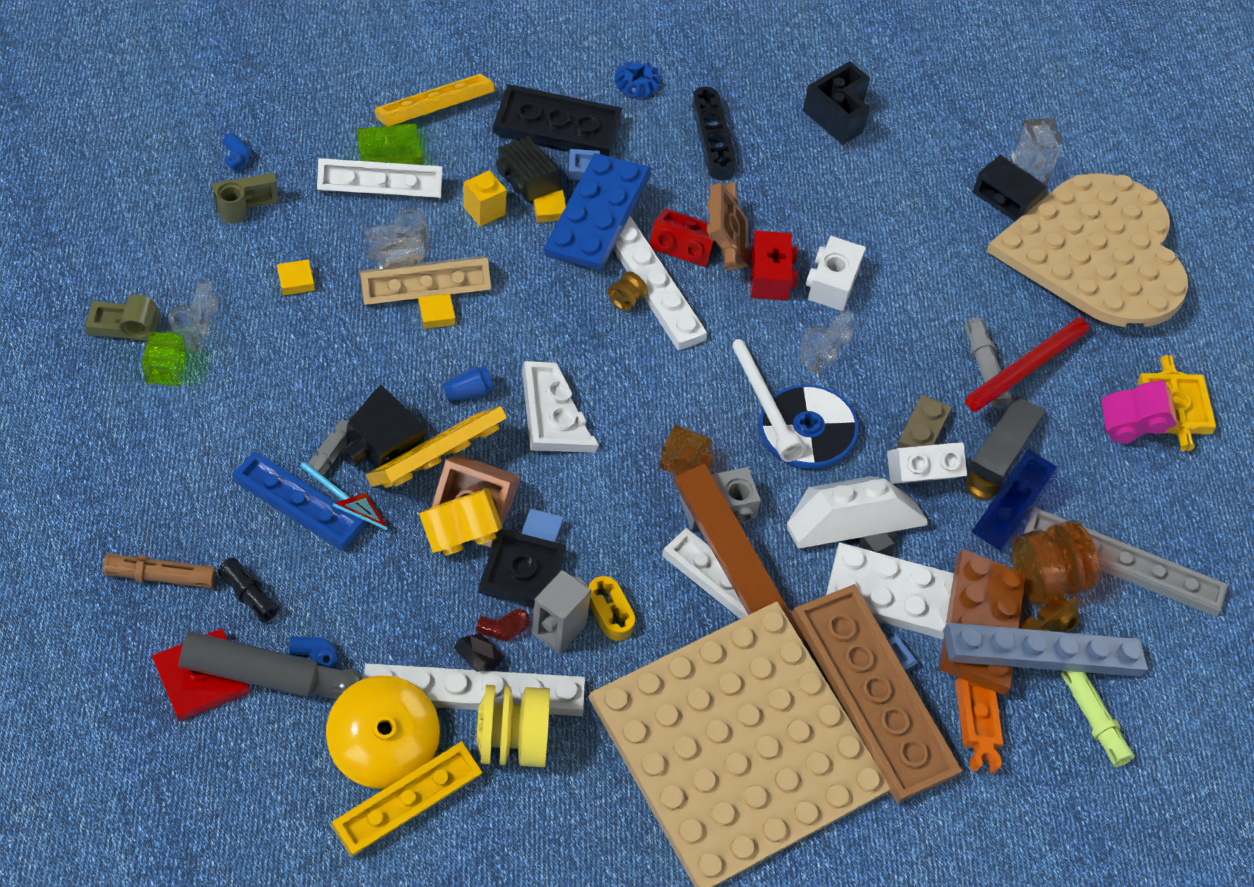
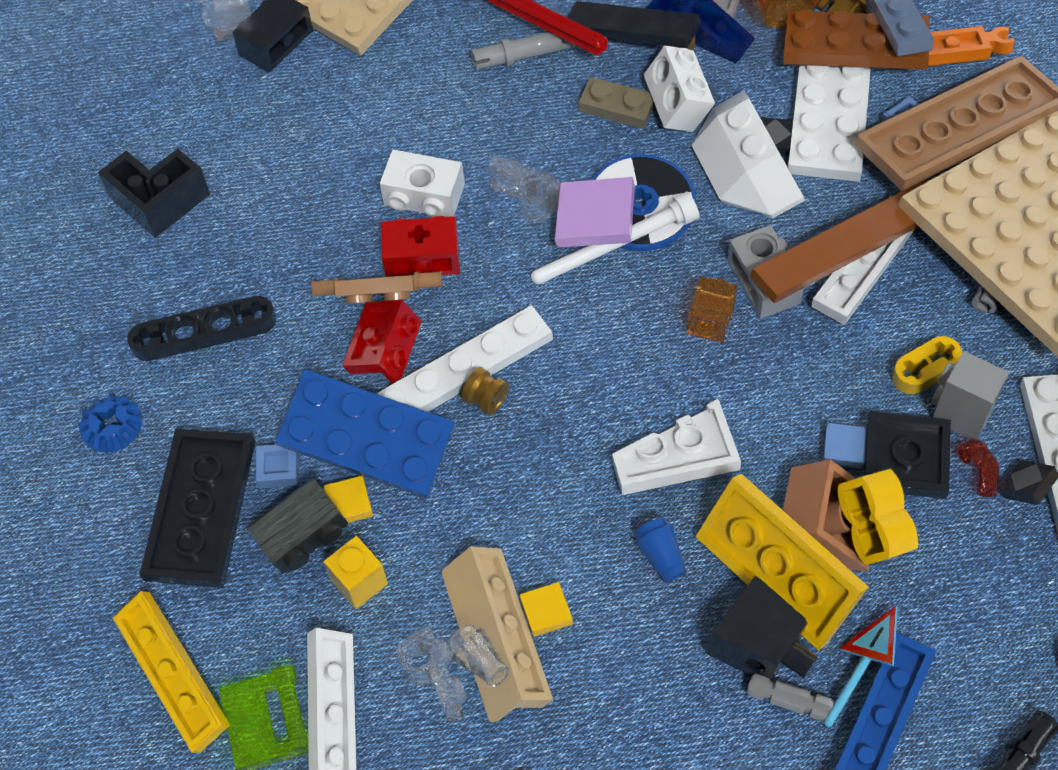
camera: 85 degrees left, 5 degrees up
none -> lavender tile [555,177,635,248]

